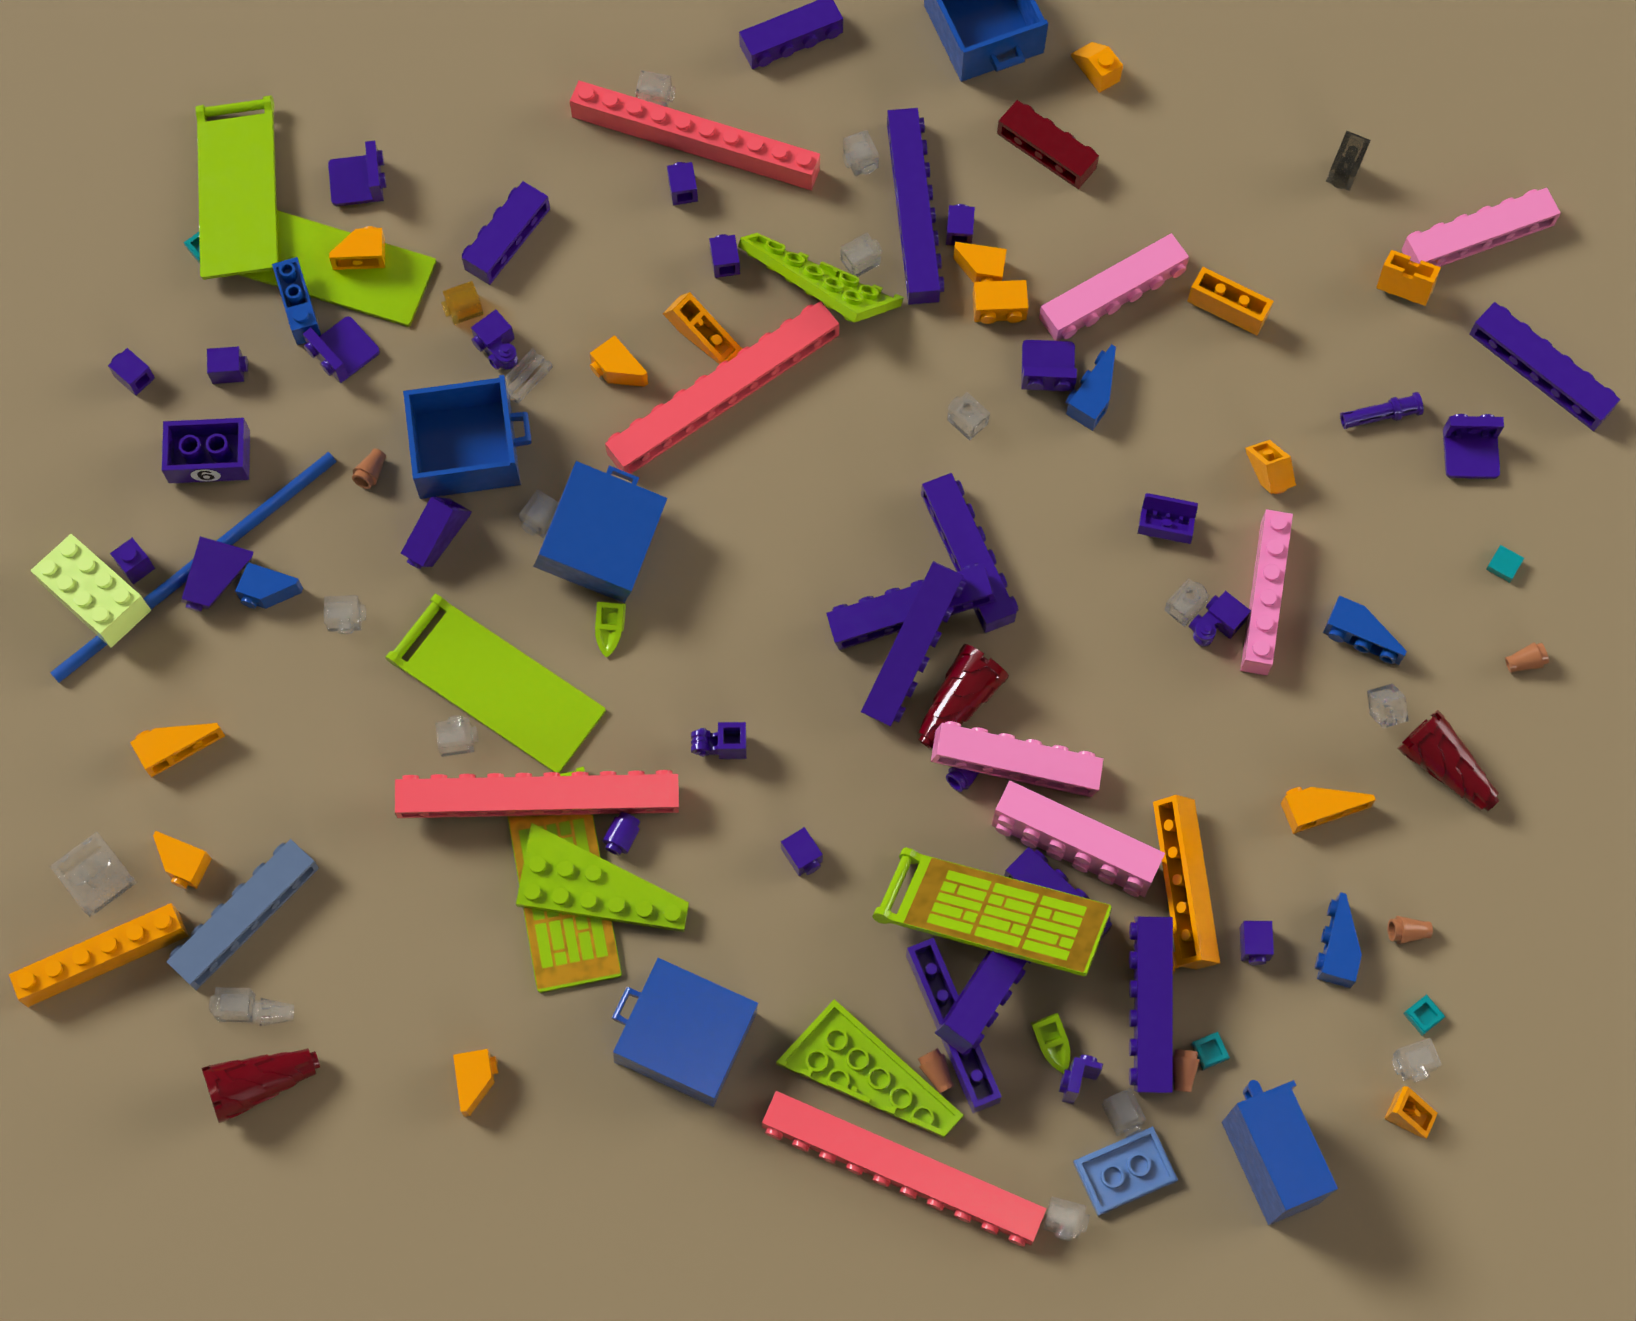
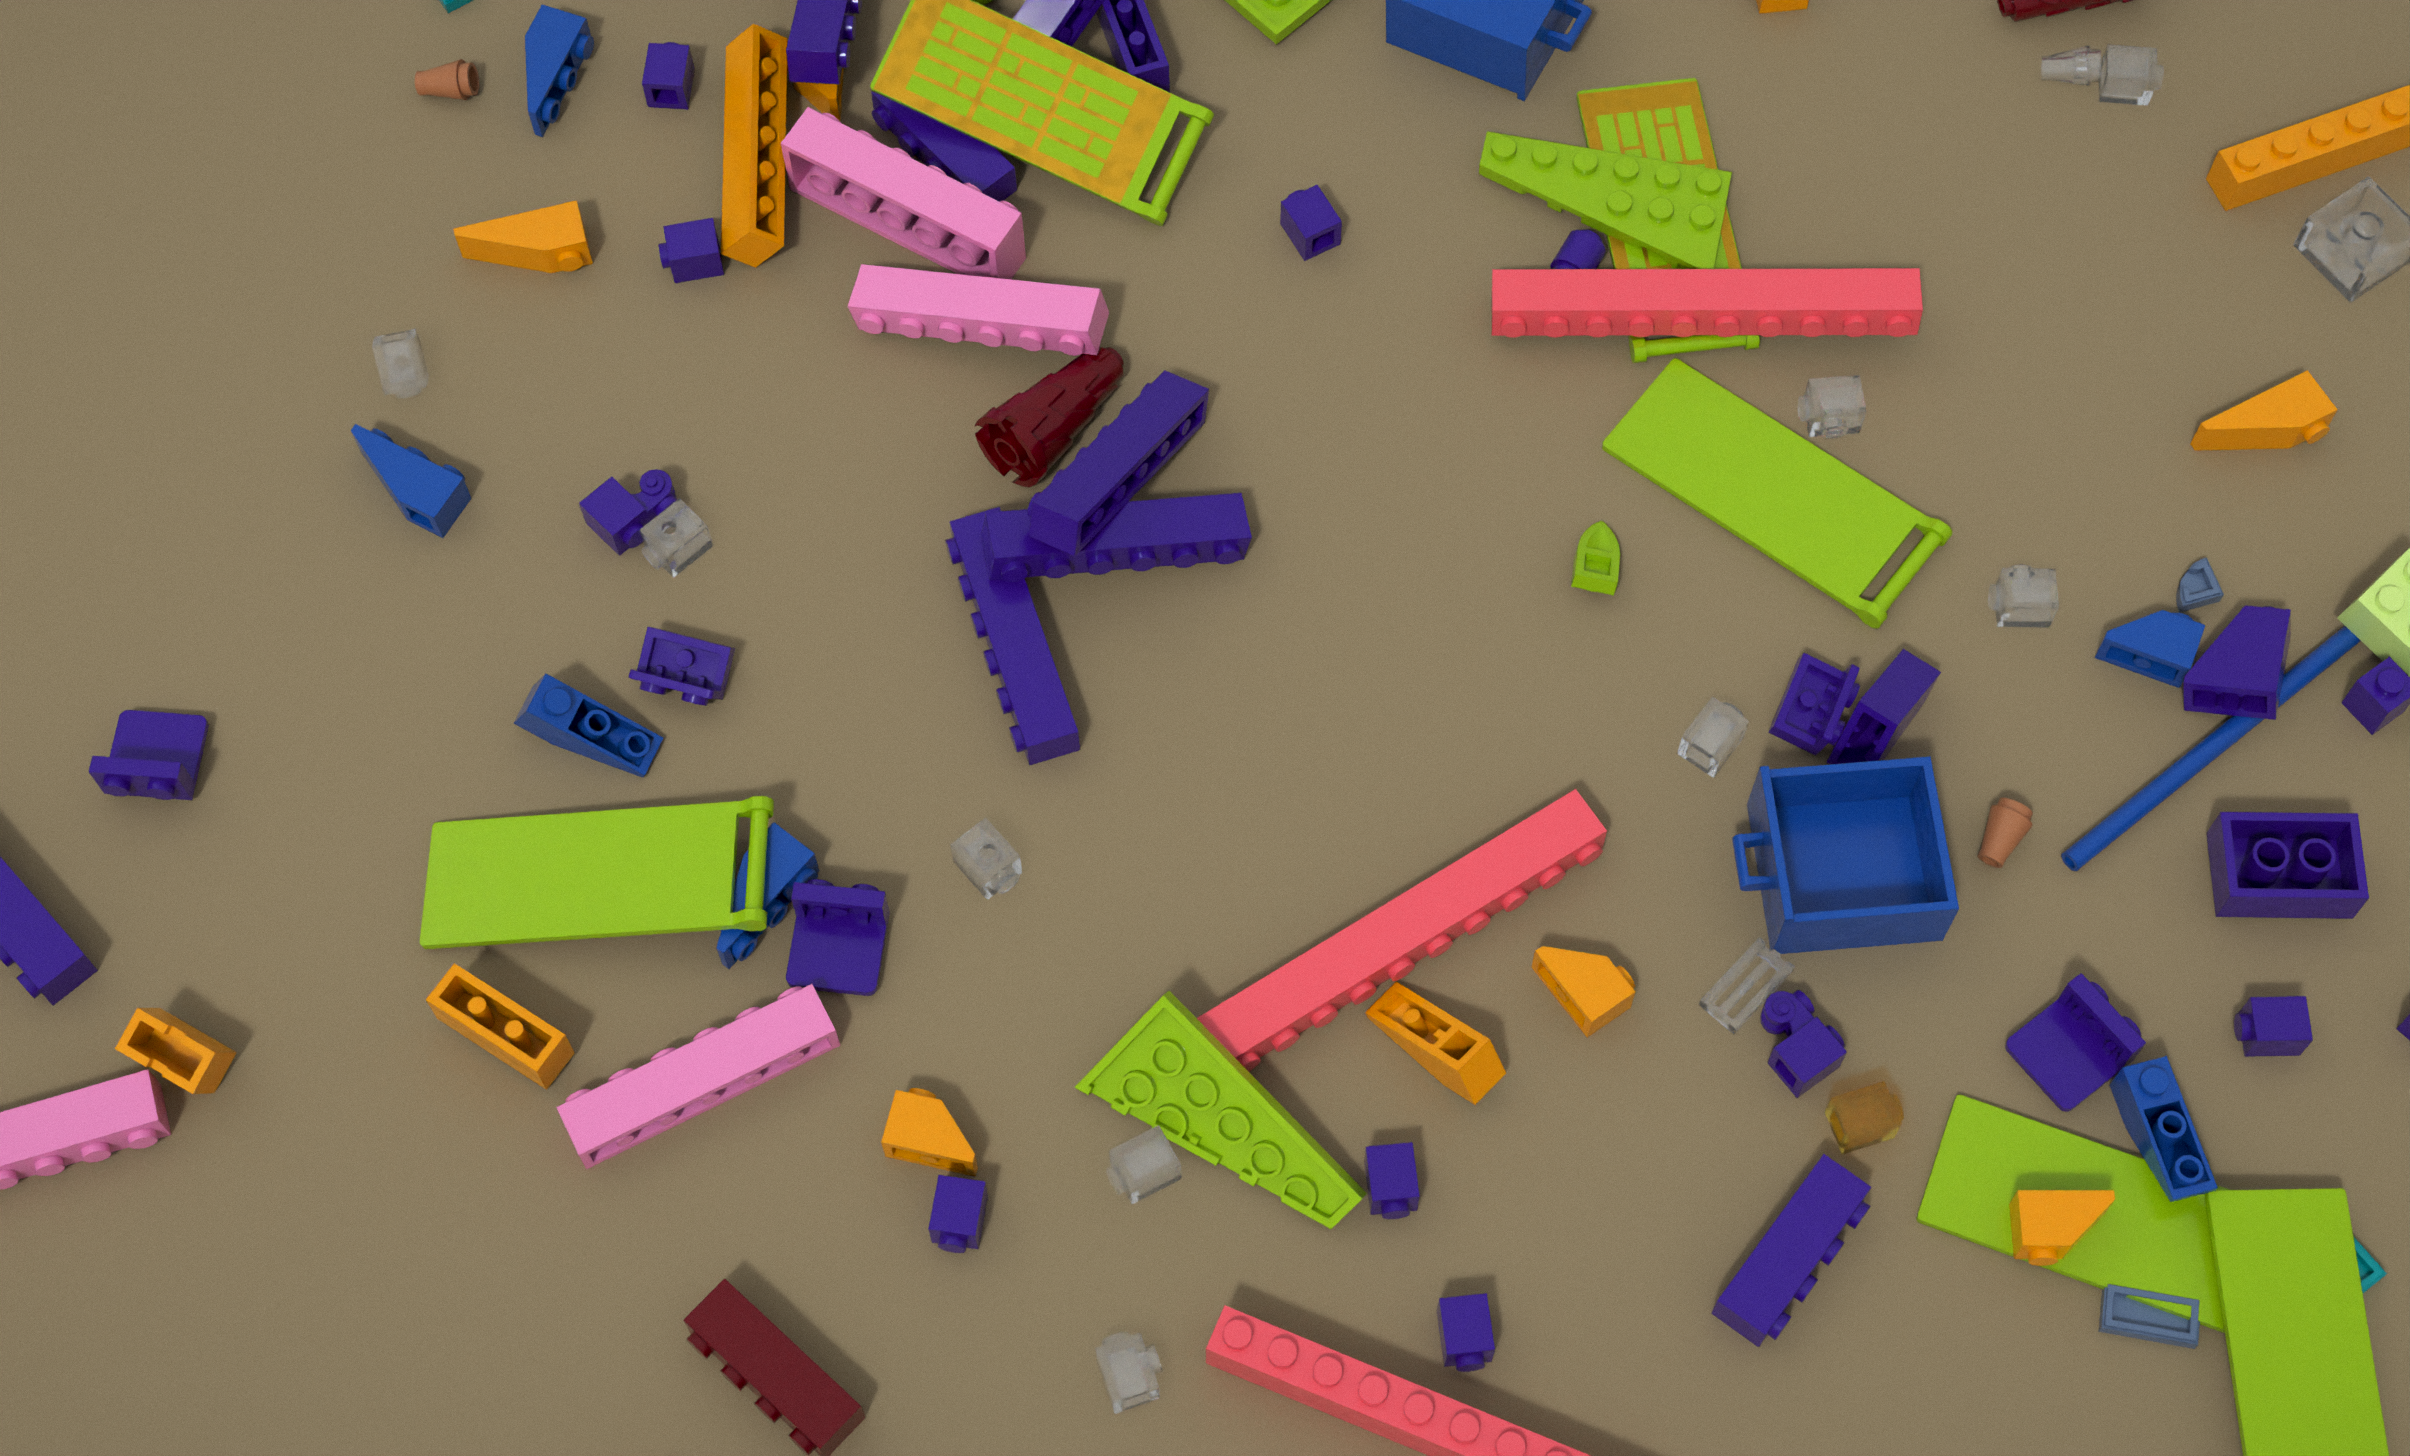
camera: 175 degrees left, 5 degrees down
light orange slope [153,831,212,889] -> none
sand blue brick [166,839,319,990] -> none
dark purple bracket [328,140,387,206] -> none
blue container [533,461,667,603] -> none
dark purple brick [691,722,747,759] -> none
dark purple brick [887,108,944,305] -> none
light orange brick [972,280,1028,324] -> none
bright pink brick [1240,509,1293,675] -> none
light orange slope [1245,440,1296,494] -> none
clear smoke slope [1326,131,1371,191] -> none
dark purple pin [1340,392,1424,429] -> none
dark red cone [1397,710,1499,812] -> none
teal tile [1486,545,1524,583] -> none
nougat cone [1505,642,1549,673] -> none
none -> lime flag [420,796,774,949]
none -> blue slope [514,674,663,777]
none -> dark purple brick [658,218,724,283]
none -> dark purple bracket [1768,653,1860,756]
none -> sand blue tile [2098,1284,2200,1349]
none -> sand blue tile [2176,557,2224,613]

